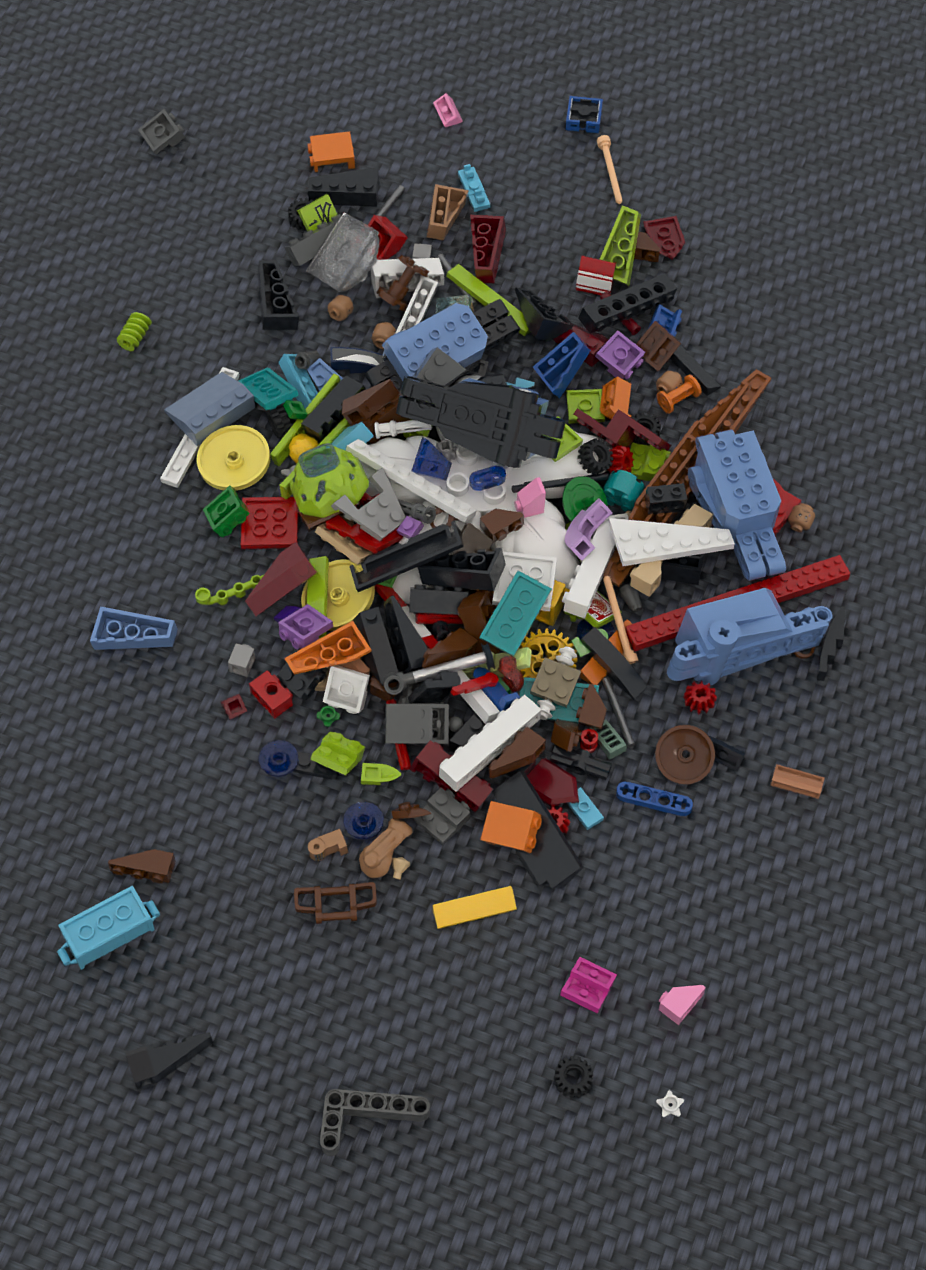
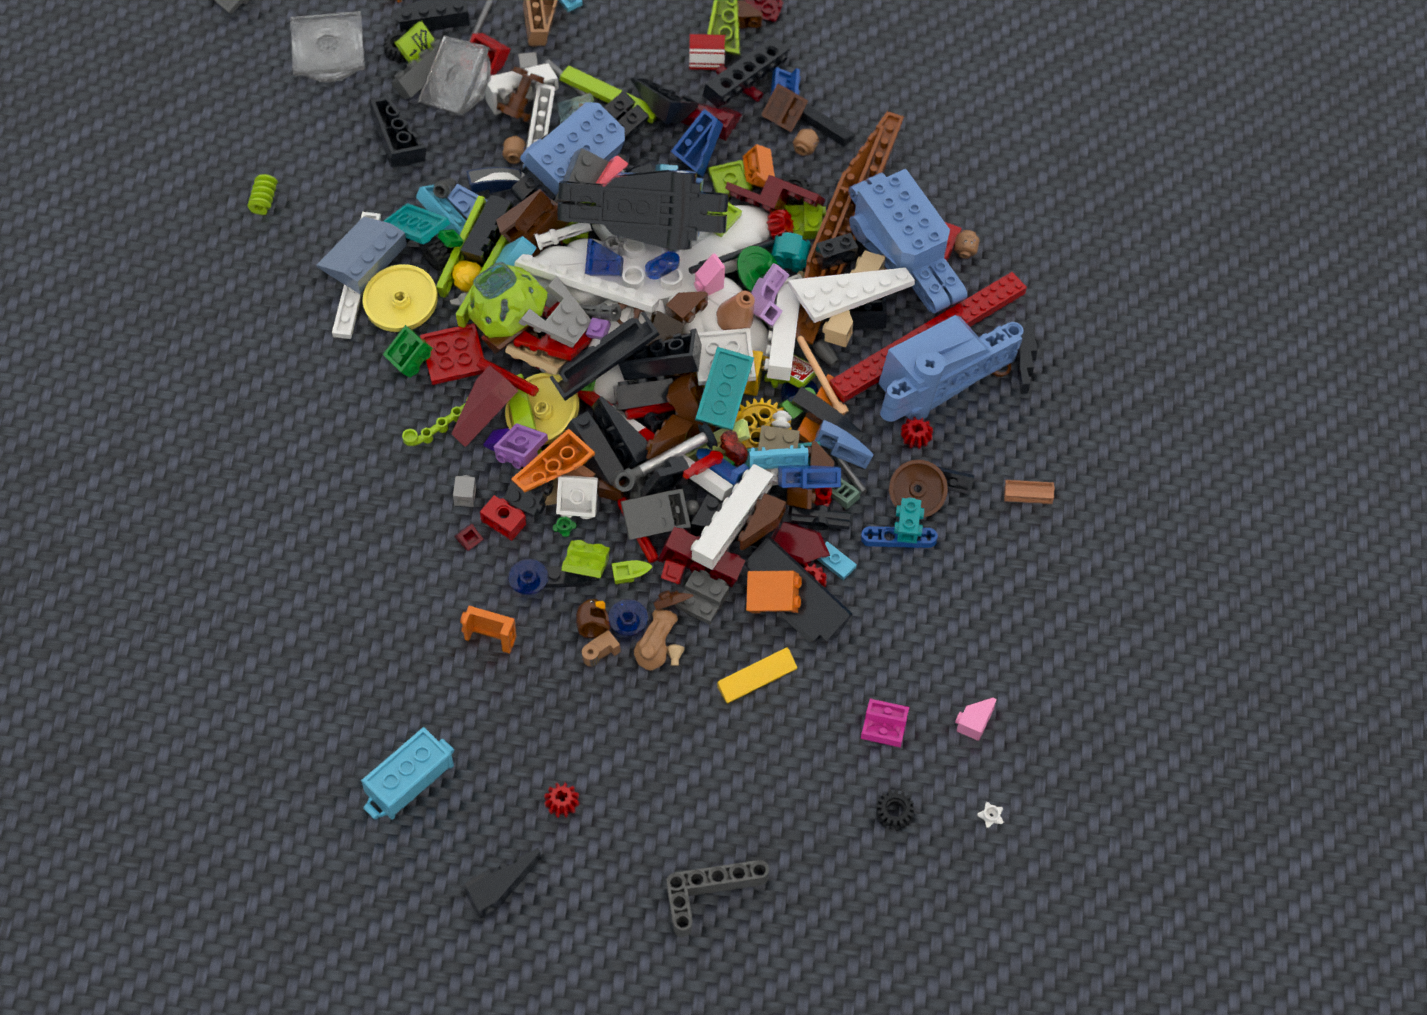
camera: 15 degrees left, 0 degrees up
medium blue wedge [90,606,178,650] -> none
reddish brown slope [108,849,176,883] -> none
reddish brown bar [294,882,377,924] -> none
medium nougat head [327,295,354,321] -> none
dark red wedge [470,215,506,284] -> none
black tyre [578,438,613,475] -> none
medium lavender plate [595,330,645,380] -> none
orange hose [656,374,702,414] -> none
none -> clear piece [291,11,365,82]
none -> orange panel [460,606,517,654]
none -> red axle [477,358,539,397]
none -> red gear [544,782,579,818]
none -> reddish brown piece [576,599,610,638]
none -> coral slope [596,156,628,184]
none -> red tile [661,559,686,584]
none -> nougat cone [716,291,755,330]
none -> medium azure plate [749,445,808,469]
none -> blue slope [778,465,841,489]
none -> medium blue slope [815,420,873,469]
none -> teal brick [894,498,924,543]

